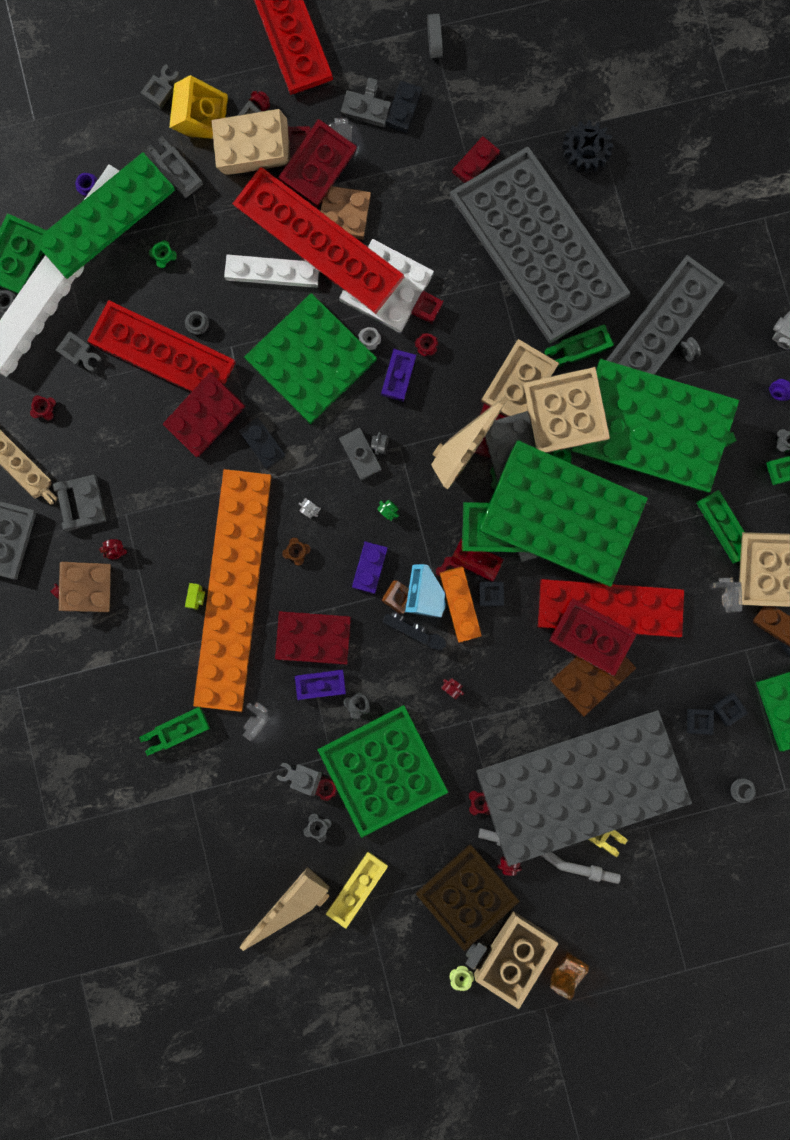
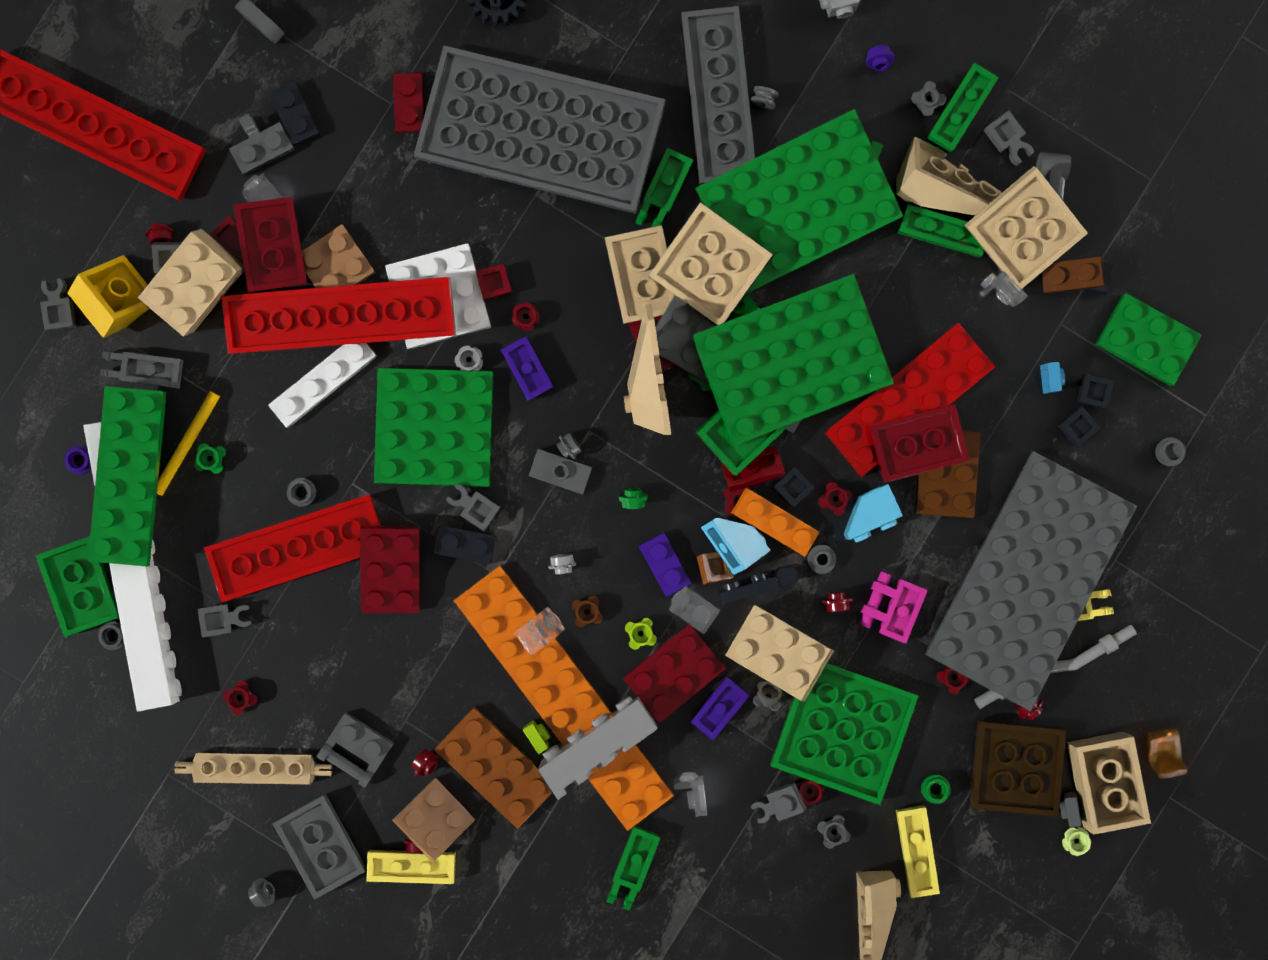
camera: 35 degrees left, 5 degrees up
none -> yellow bar [157,391,220,496]
none -> light yellow plate [367,850,456,884]
none -> dark orange piece [434,706,552,829]
none -> dark grey plate [446,484,501,531]
none -> clear bracket [515,607,565,655]
none -> light grey wedge [538,696,658,800]
none -> lime plate [625,618,657,650]
none -> clear bracket [669,586,721,634]
none -> tan brick [725,605,834,701]
none -> dark grey plate [807,545,836,574]
none -> dark red plate [818,482,852,516]
none -> medium azure slope [844,484,903,542]
none -> dark pink plate [859,571,928,644]
none -> tan wedge [896,137,1002,215]
none -> green plate [921,774,951,804]
none -> dark azure plate [1040,362,1065,394]

